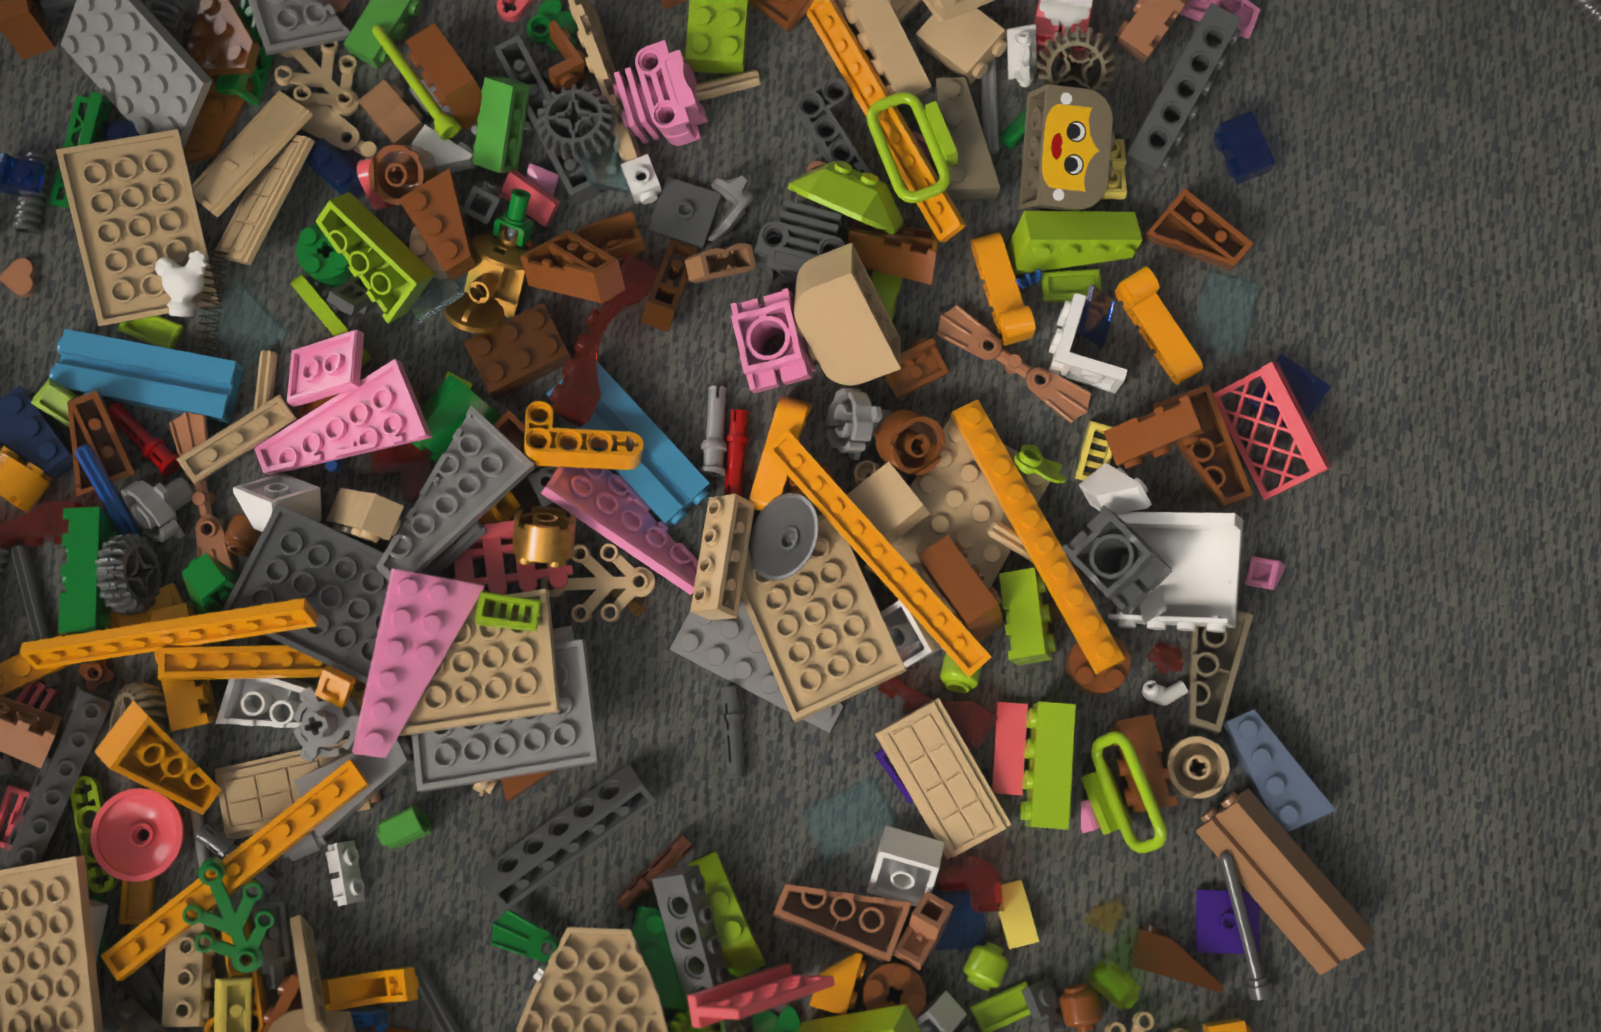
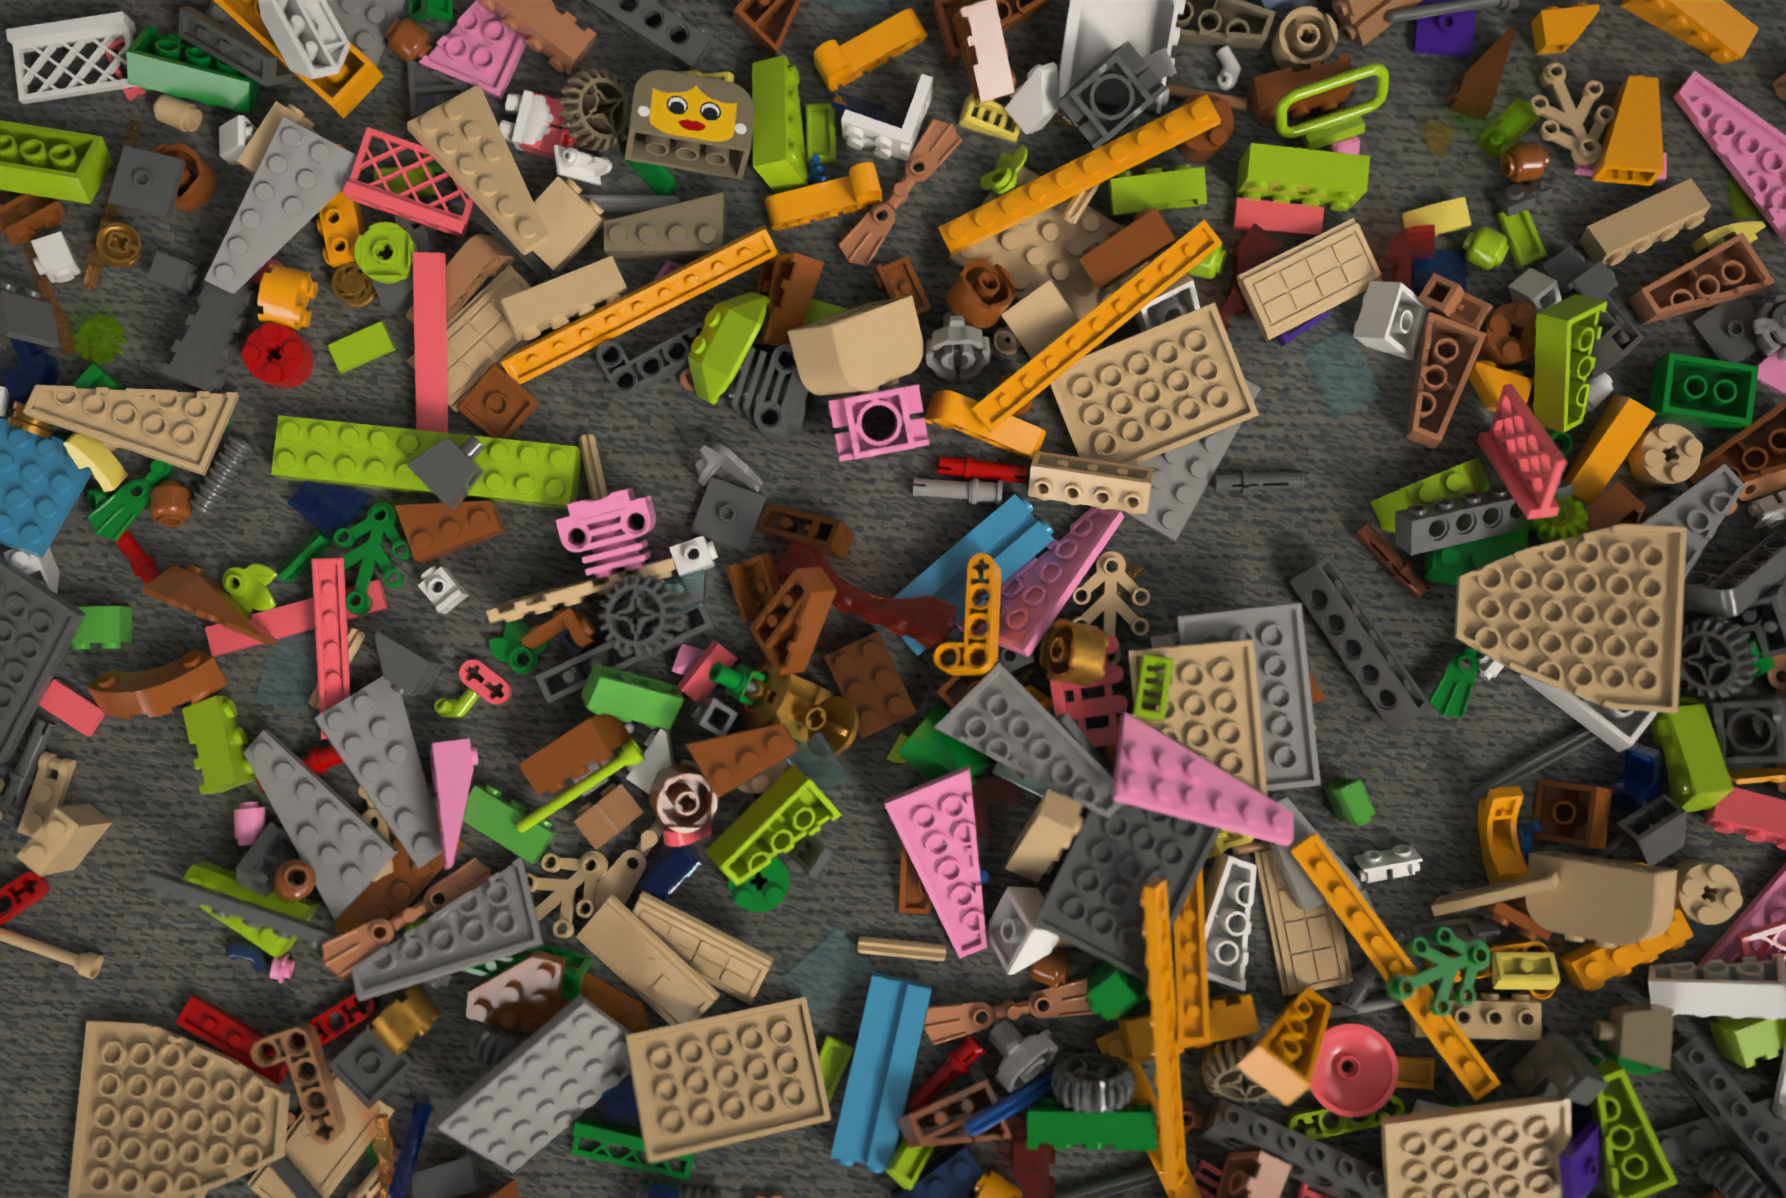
camera: 95 degrees left, 5 degrees up
white animal [155,250,208,317] -> none
tan tile [177,394,297,485] -> none
dark brown piece [194,250,229,357] -> none
bright pink tile [287,329,364,407] -> none
lime beam [290,274,373,368] -> none
light grey piece [294,687,361,762] -> none
light orange plate [315,665,356,708] -> none
medium nougat brick [685,243,756,283] -> none
dark grey hat [749,493,818,581] -> none
lime bar [866,92,958,203] -> none
clear red plant [1147,642,1184,675] -> none
none -> medium nougat bar [1165,84,1247,110]

